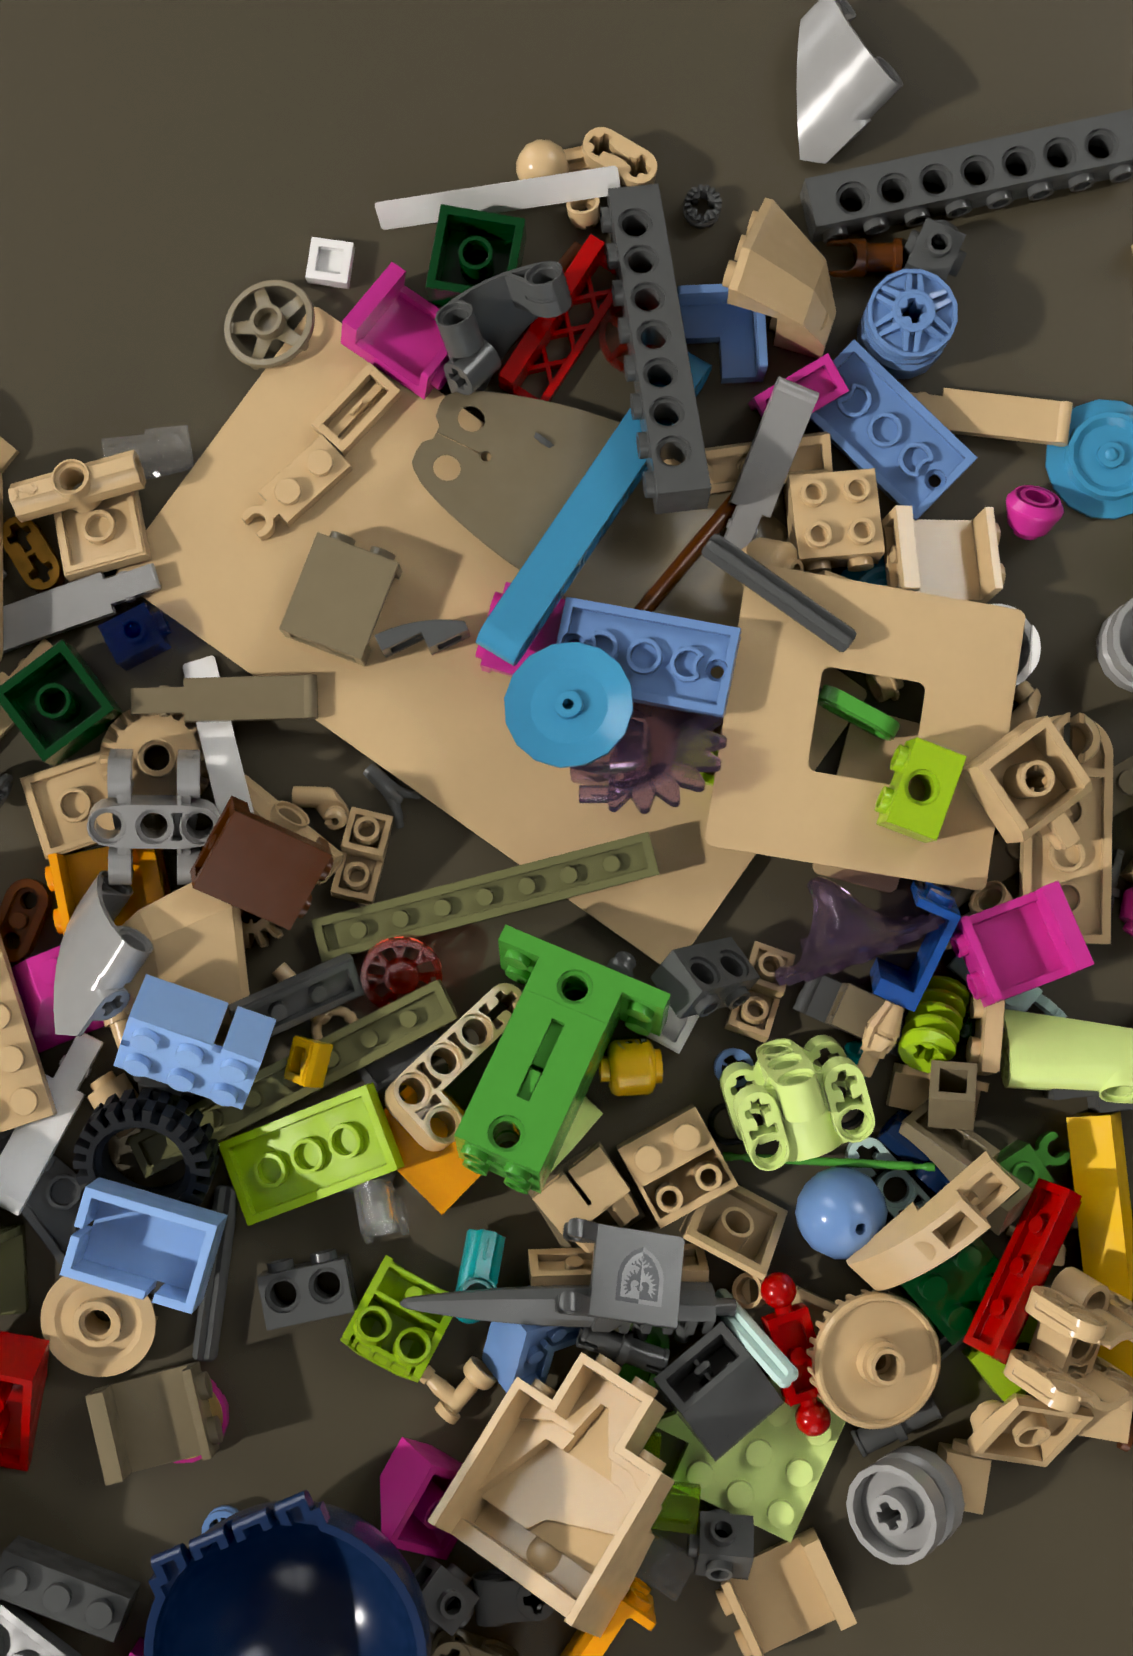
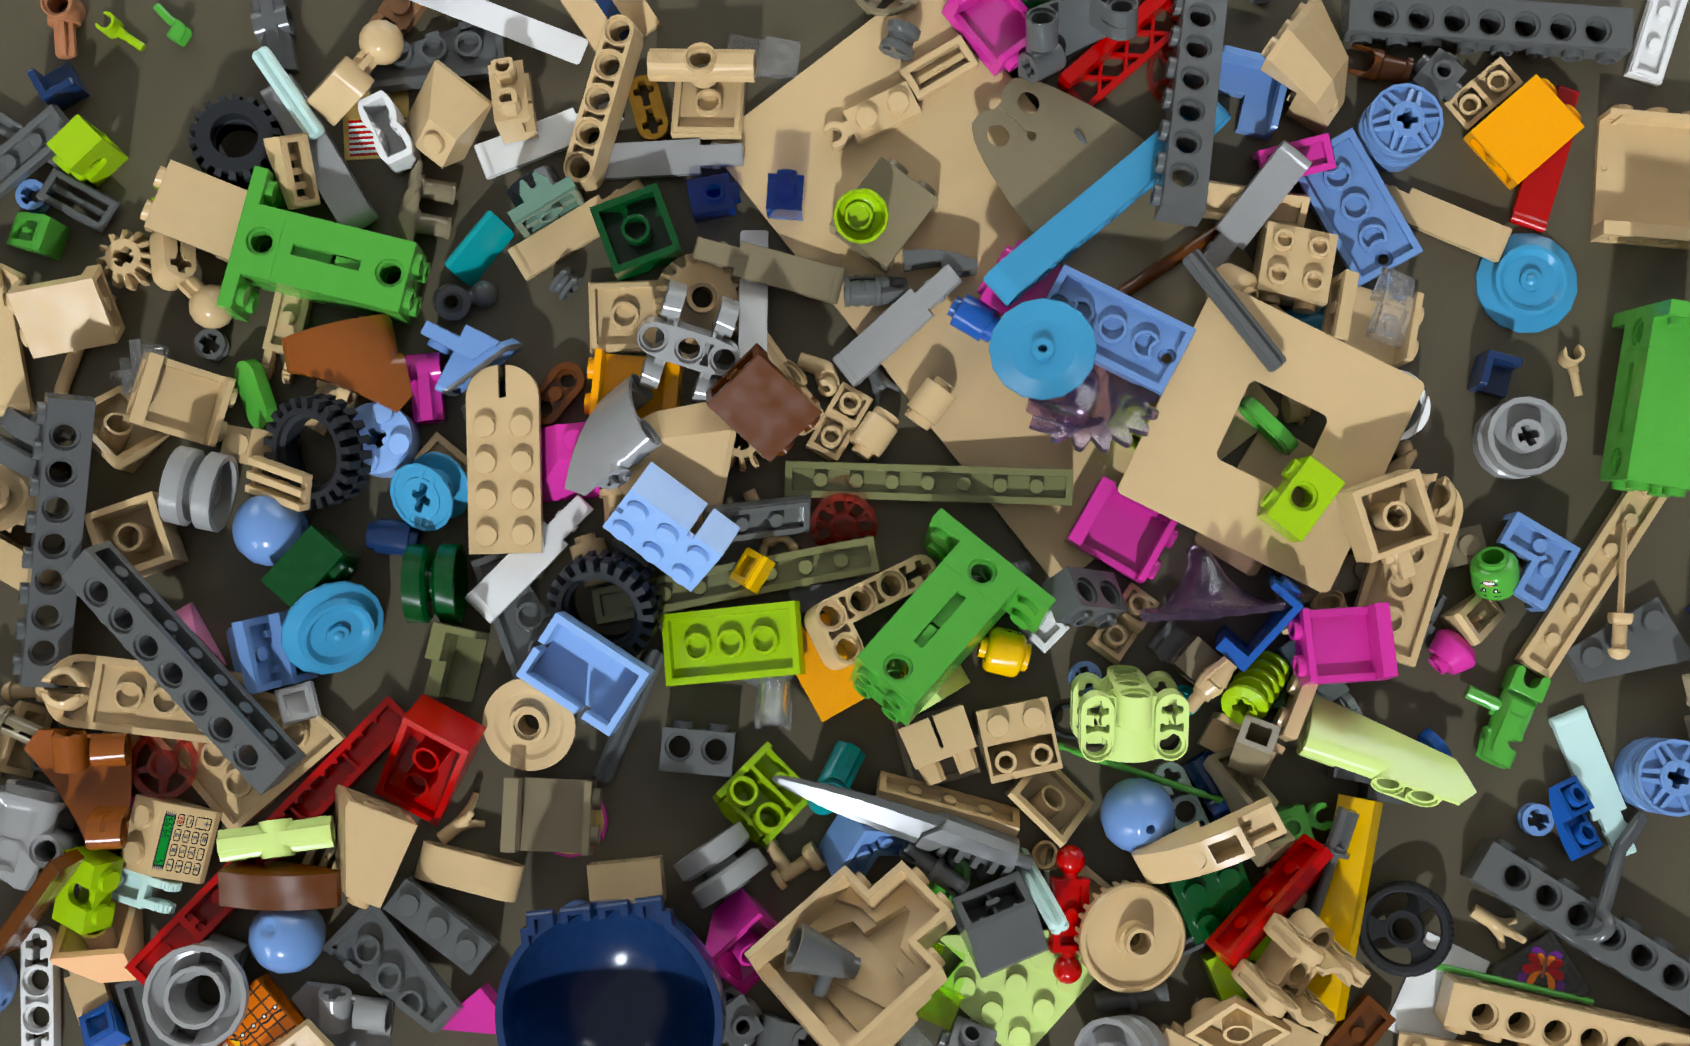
camera: 20 degrees right, 0 degrees up
flag [555,1218,685,1330] -> none
dark pink cone [1006,485,1064,540] -> none
none -> tan beam [414,840,525,903]
none -> tan bar [437,792,486,844]
none -> tan brick [587,855,667,901]
none -> light grey wheel [673,821,768,909]
none -> clear blue brick [766,169,805,221]
none -> dark grey piece [784,922,861,998]
none -> light grey piece [832,264,962,387]
none -> lime hair [833,188,889,244]
none -> dark grey hinge [843,274,908,307]
none -> tan brick [849,406,899,461]
none -> dark grey wheel [879,19,921,61]
none -> tan brick [904,376,956,431]
none -> blue brick [947,293,1002,343]
none -> dark pink panel [1064,476,1180,584]
none -> dark grey piece [1310,806,1360,917]
none -> clear slope [1364,266,1415,349]
none -> tan slope [1444,56,1524,130]
none -> light orange panel [1463,74,1585,190]
none -> dark blue panel [1467,349,1523,399]
none -> red piece [1508,85,1580,233]

